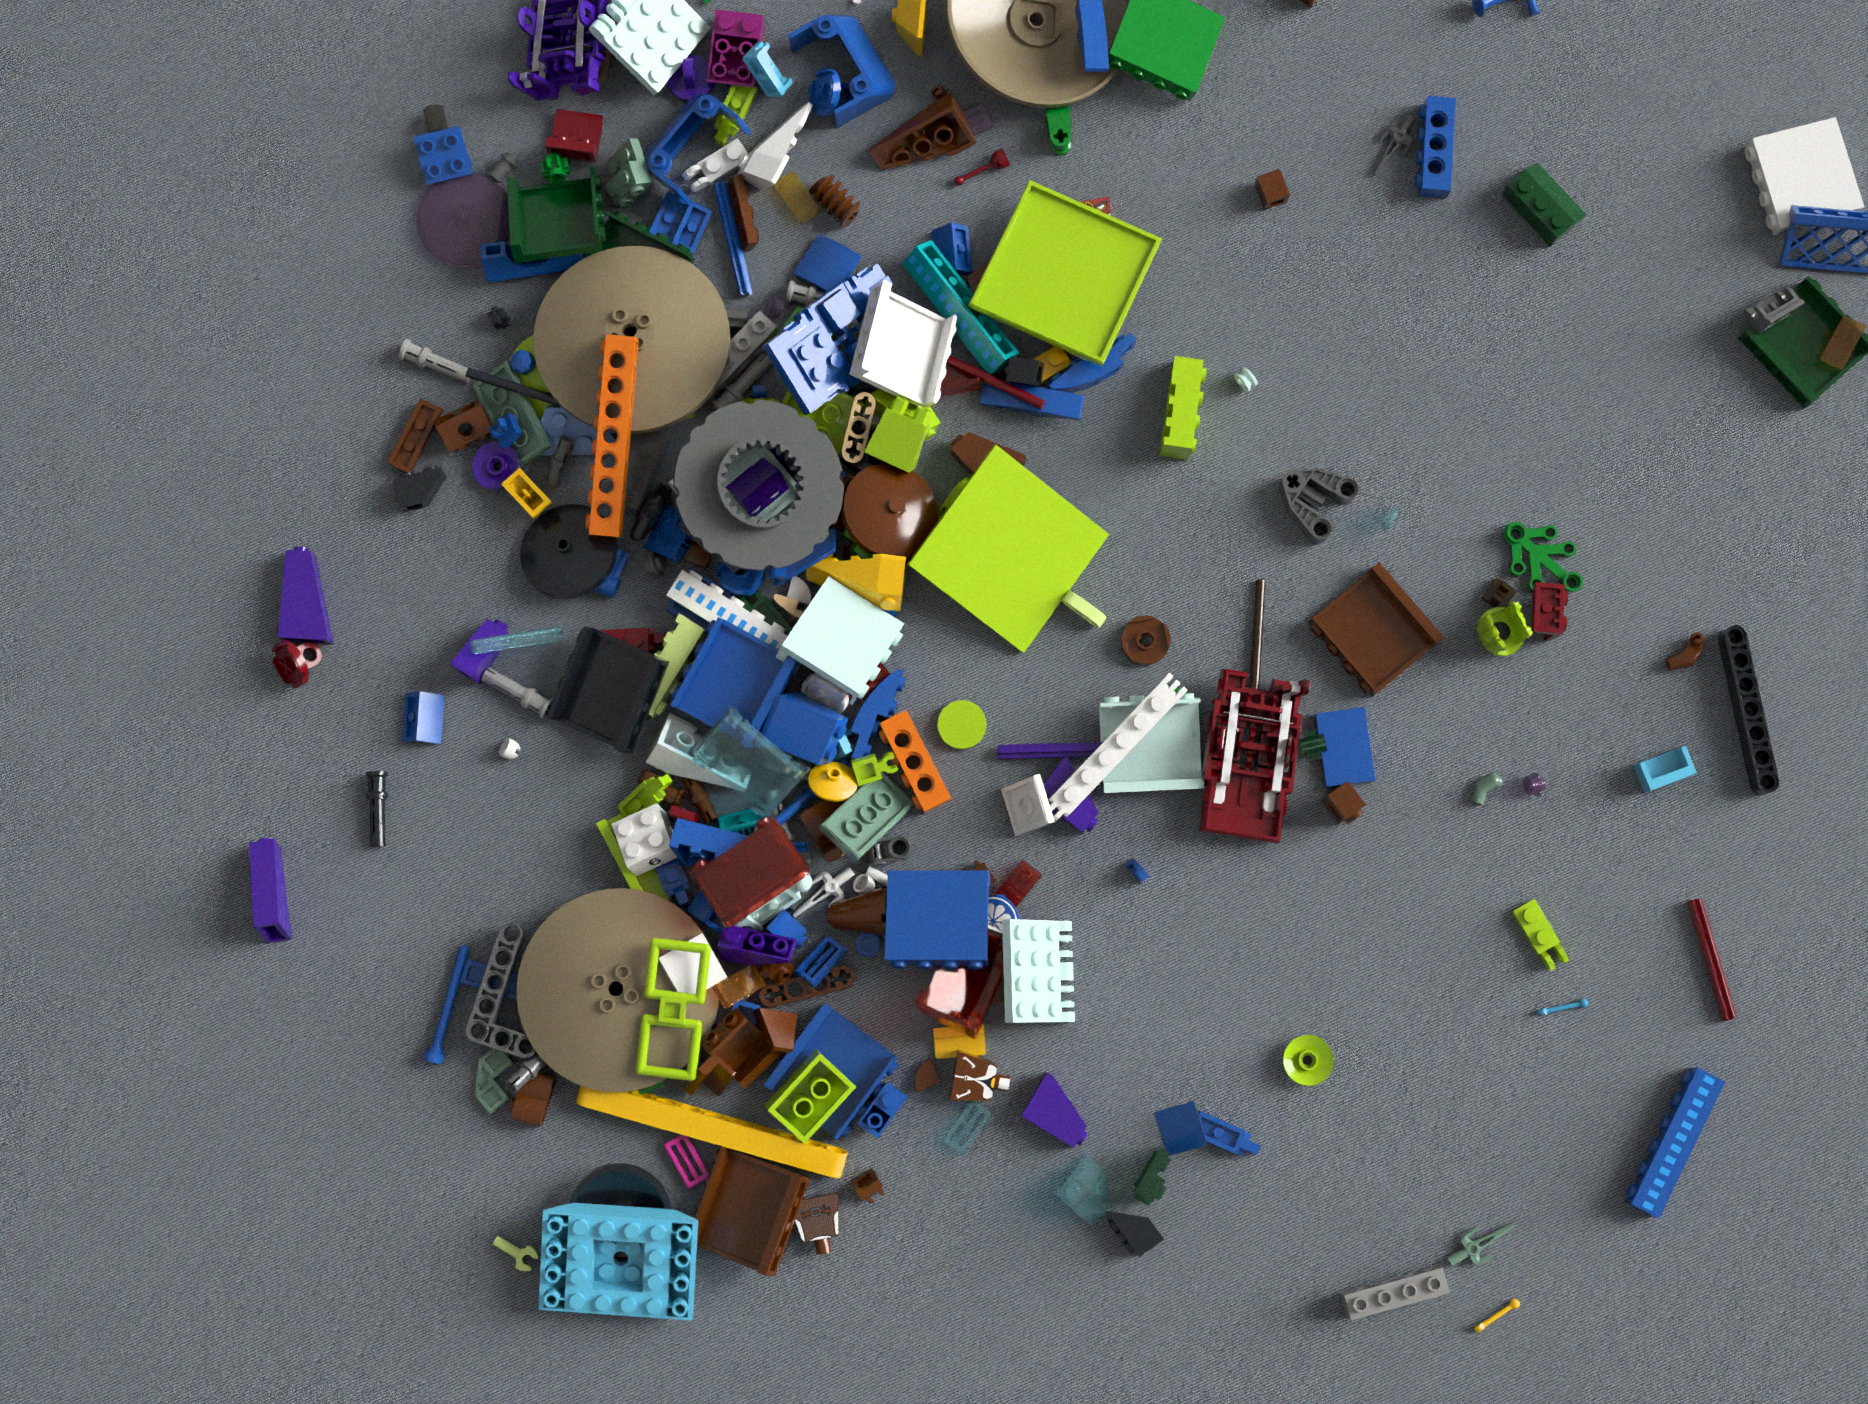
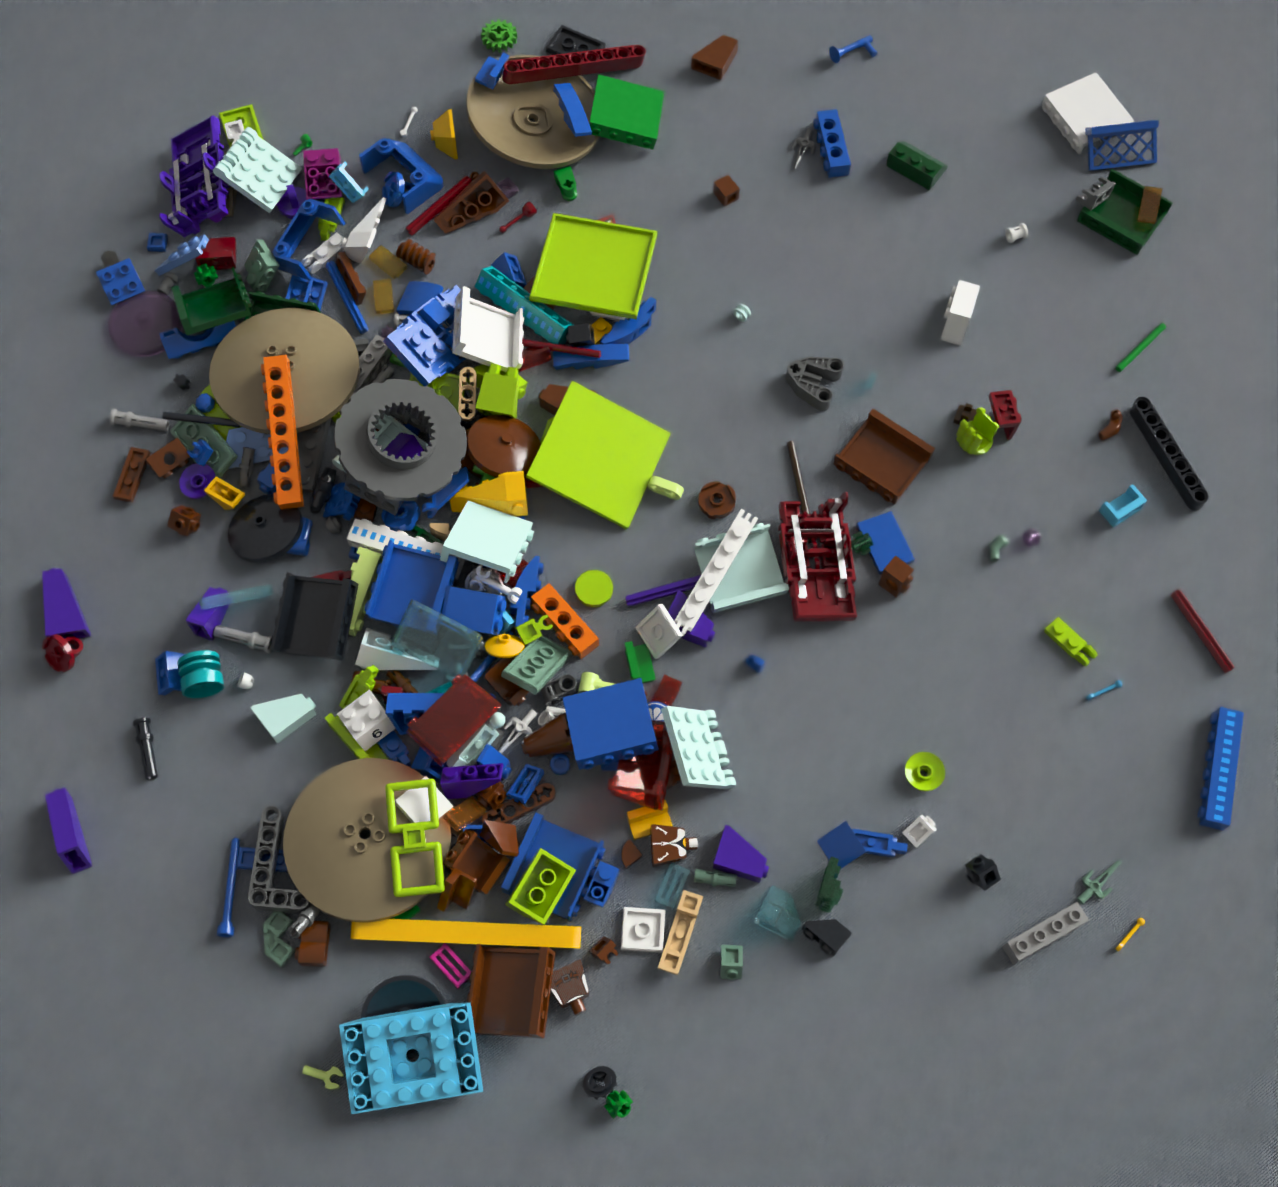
camera: 15 degrees left, 15 degrees down
black slope [393,466,446,513] -> none
white tile [787,576,811,605] -> none
lime wedge [1159,356,1207,460] -> none
green plant [1503,522,1583,593] -> none
none -> blue tile [147,233,168,252]
none -> medium blue wing [154,234,209,276]
none -> reddish brown brick [167,505,201,536]
none -> teal wheel [177,650,225,699]
none -> light aqua slope [250,693,317,743]
none -> blue brick [257,463,286,494]
none -> clear yellow tile [373,279,394,314]
none -> dark red axle [406,176,472,235]
none -> white bar [469,564,522,604]
none -> yellowish green pin [578,672,614,693]
none -> black gear [583,1066,617,1100]
none -> green gear [604,1090,633,1119]
none -> white tile [621,907,665,953]
none -> green panel [624,641,656,683]
none -> tan slope [658,890,703,976]
none -> sand green pin [694,869,737,888]
none -> sand green bracket [721,945,743,980]
none -> white bracket [902,815,937,848]
none -> white wedge [940,280,980,346]
none -> black brick [965,854,1001,891]
none -> white bush [1005,223,1028,243]
none -> green bar [1115,323,1166,372]

